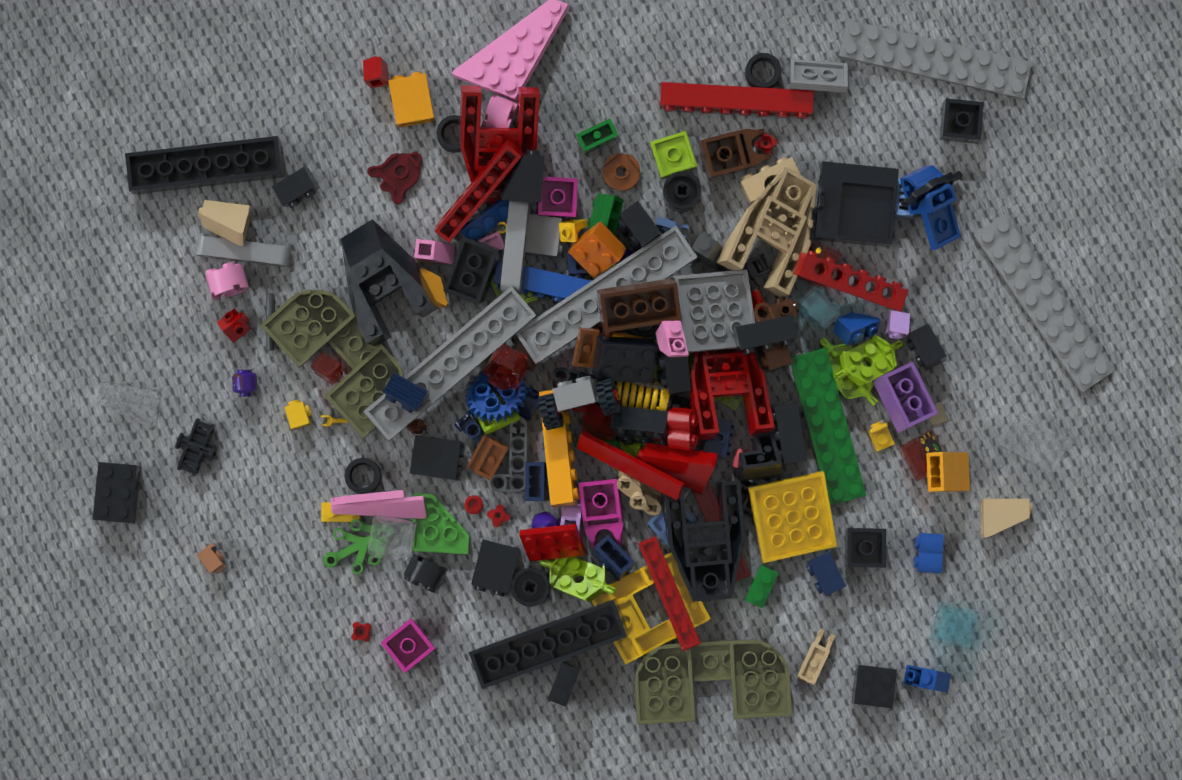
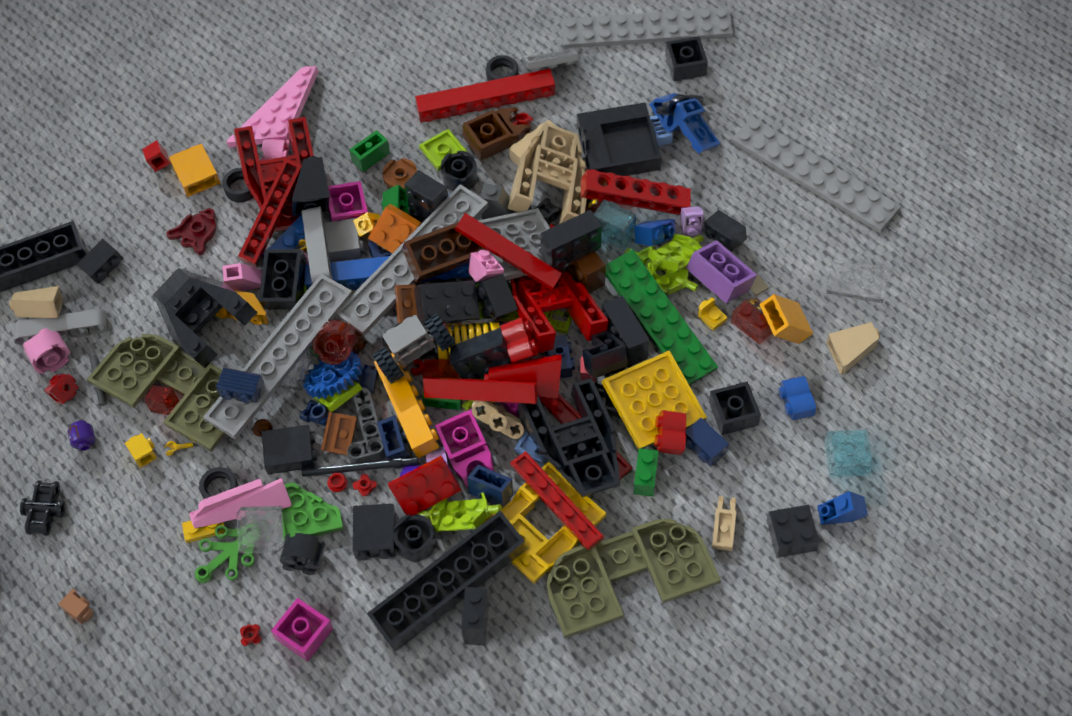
camera: 10 degrees left, 25 degrees down
none -> black bar [301,457,419,477]
none -> red tile [454,213,562,290]
none -> red brick [654,410,686,455]

